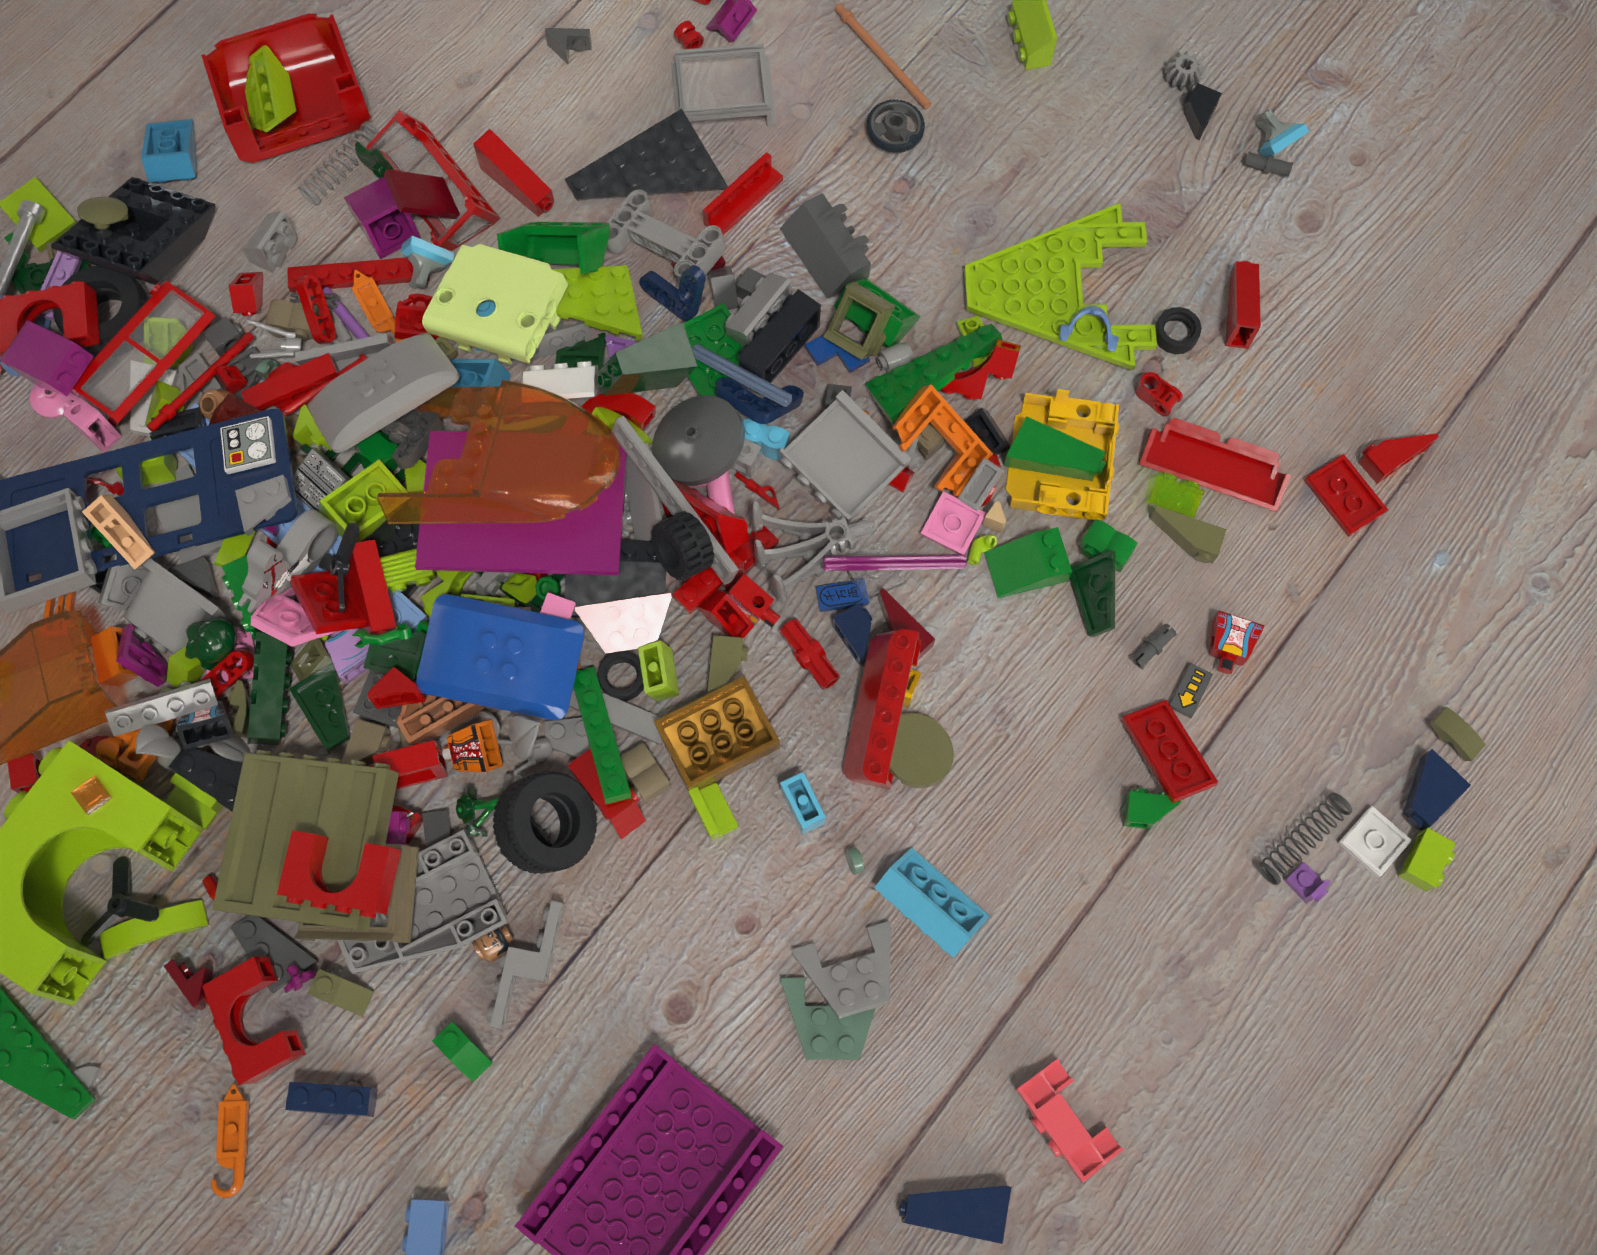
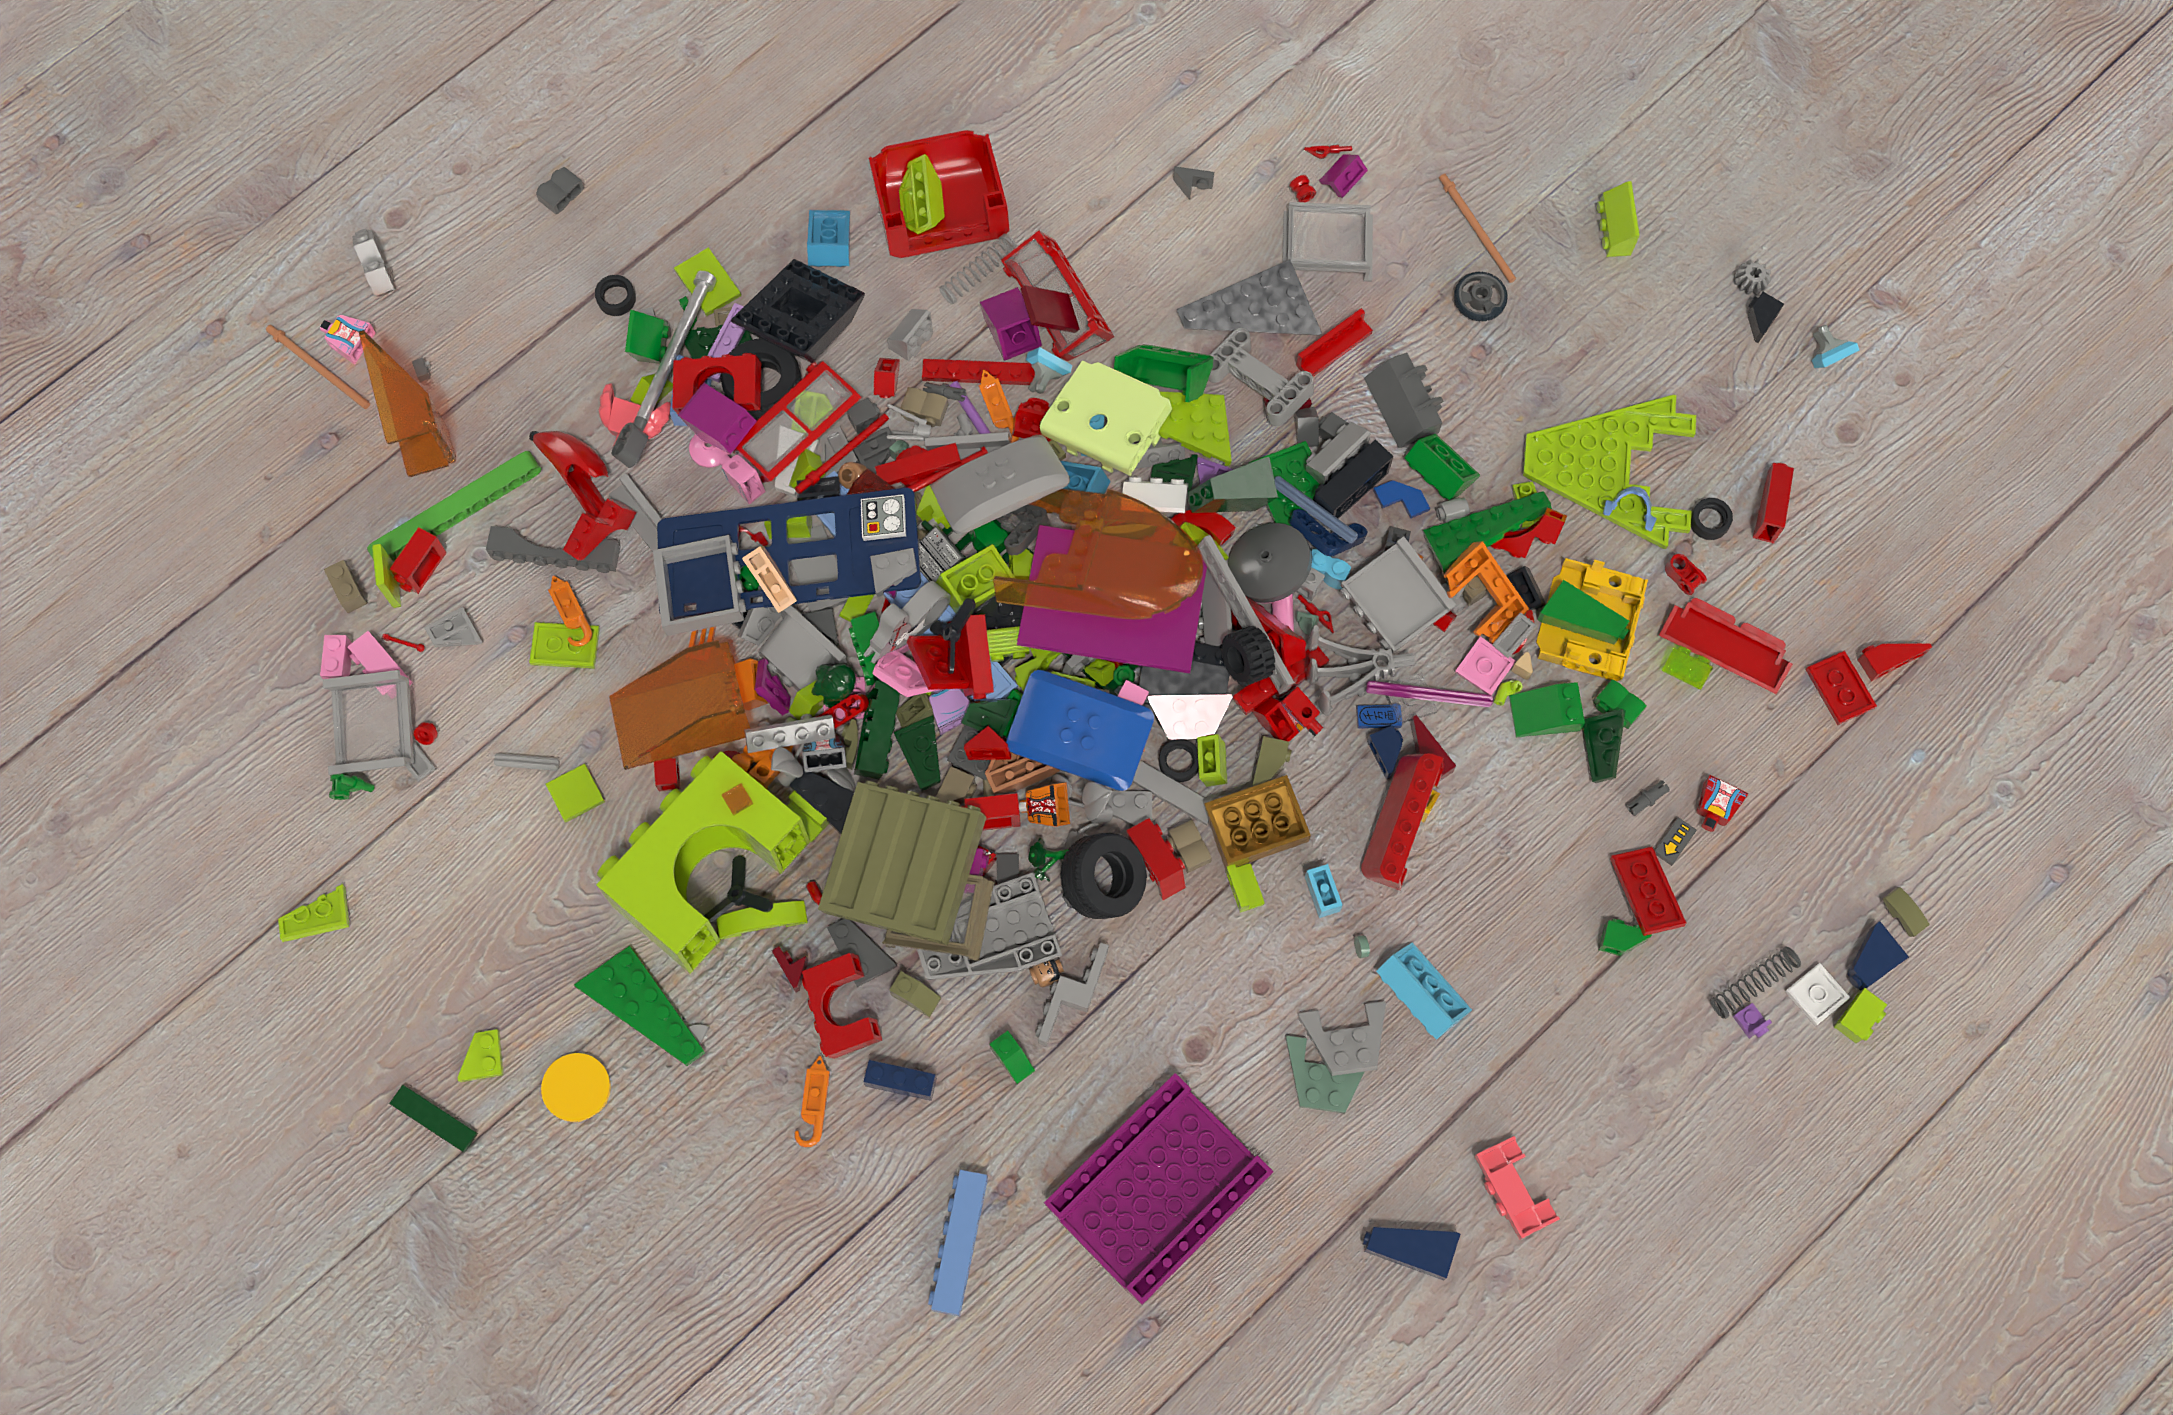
camera: 10 degrees right, 0 degrees up
olive dish [77,197,128,229] -> none
red slope [215,366,248,394] -> none
red arch [277,830,401,918] -> none
magenta plant [284,964,317,993] -> none
red beam [296,275,336,344] -> none
green arm [352,623,413,648] -> none
dark green plate [355,141,393,178] -> none
red slope [473,129,555,217] -> none
green plate [573,667,631,804] -> none
dark blue beam [639,265,706,321] -> none
red piece [779,618,840,690] -> none
olive piece [823,282,895,360] -> none
olive tile [889,713,954,788] -> none
olive slope [1150,506,1227,564] -> none
dark grey pin [1244,151,1293,177] -> none
none -> sand green tile [1296,611,1319,635]

